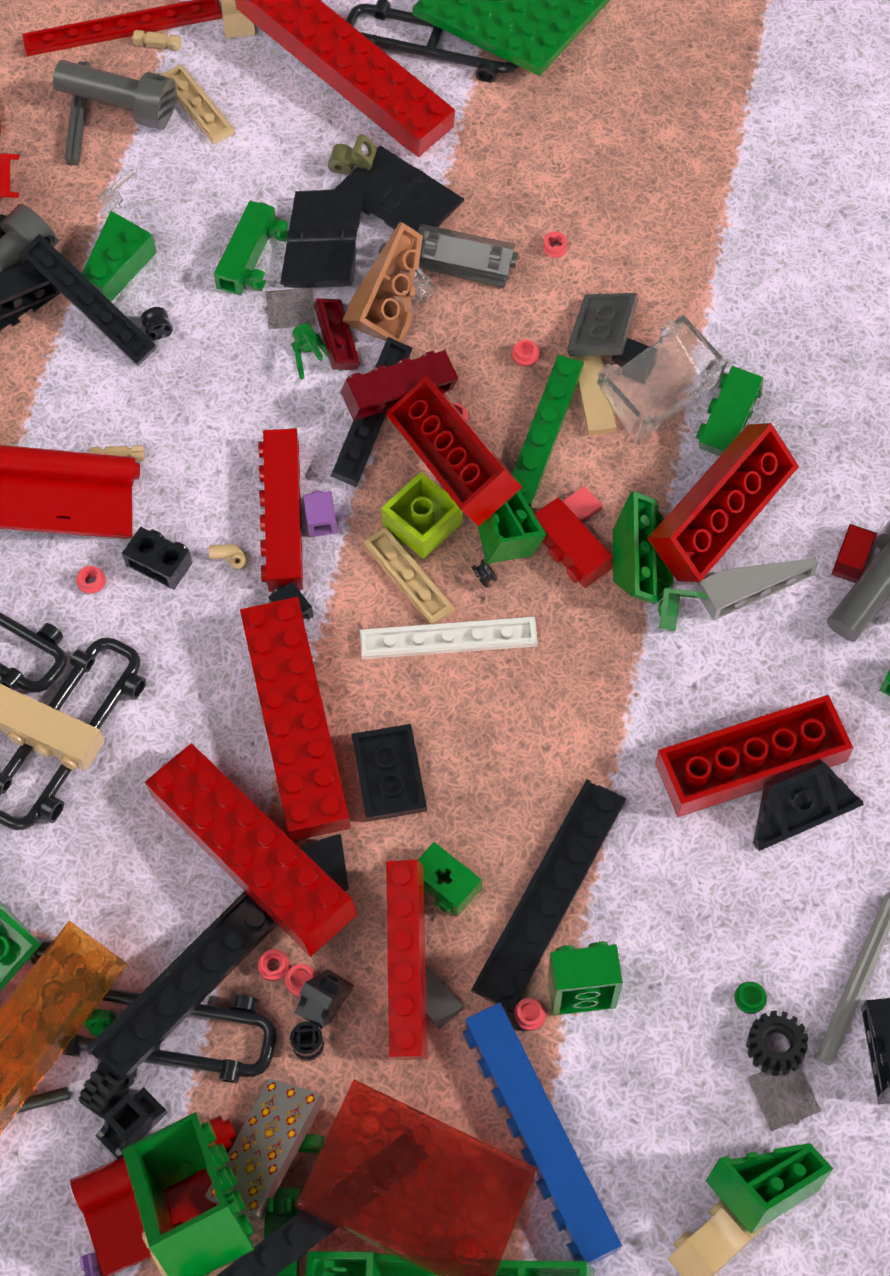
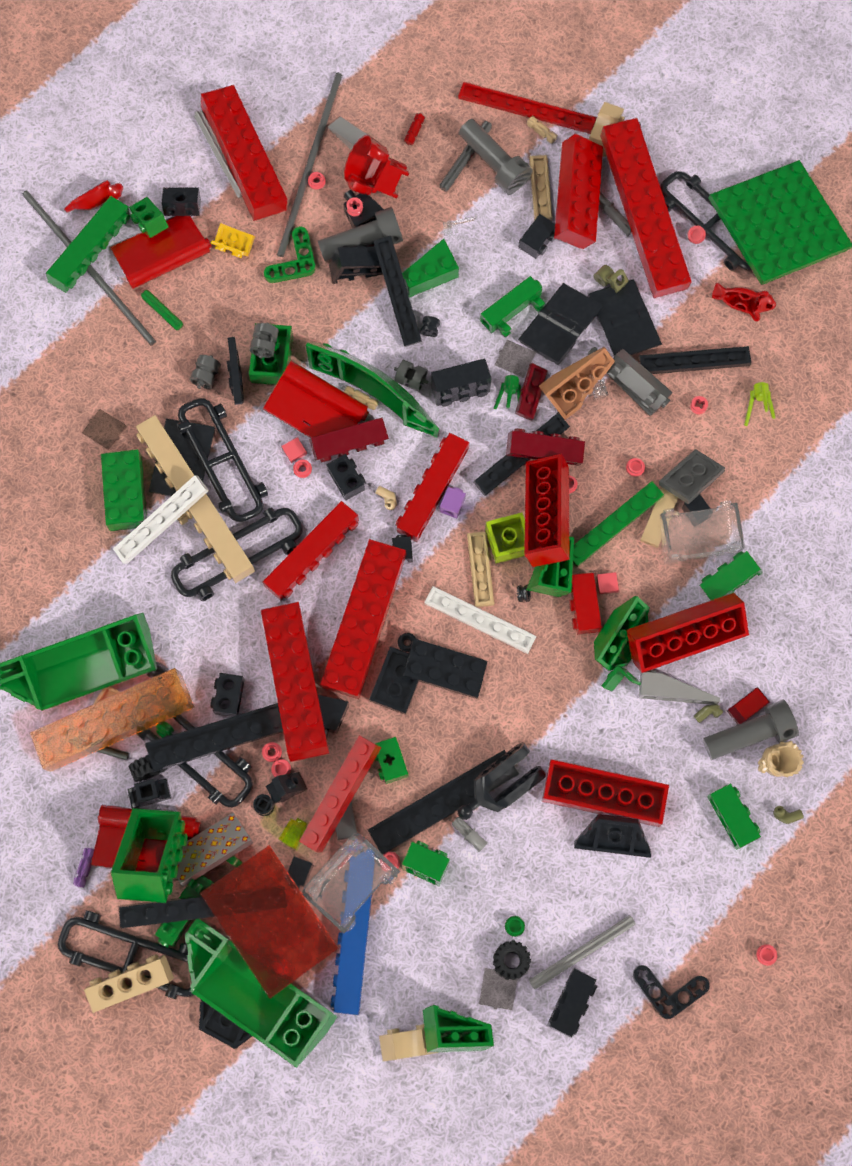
camera: 30 degrees right, 10 degrees up
none -> black brick [210,673,245,717]
none -> red brick [262,501,359,601]
none -> clear neon green brick [278,818,307,851]
none -> coral tile [281,437,307,463]
none -> black brick [285,856,314,890]
none -> clear windscreen [302,833,400,933]
none -> green slope [306,342,439,438]
none -> dark red brick [309,417,389,463]
none -> dark grey wheel [394,360,429,392]
none -> black plate [398,633,416,652]
none -> black plate [403,638,488,699]
none -> black brick [431,358,491,407]
none -> light grey axle [452,817,488,852]
none -> black piece [457,742,546,820]
none -> black brick [518,214,556,259]
none -> red brick [554,133,603,249]
none -> dark grey axle [599,192,631,237]
none -> black plate [639,346,752,374]
none -> coral plate [687,226,706,244]
none -> olive arm [694,704,723,723]
none -> red animal [712,283,776,321]
none -> lime plant [744,382,775,426]

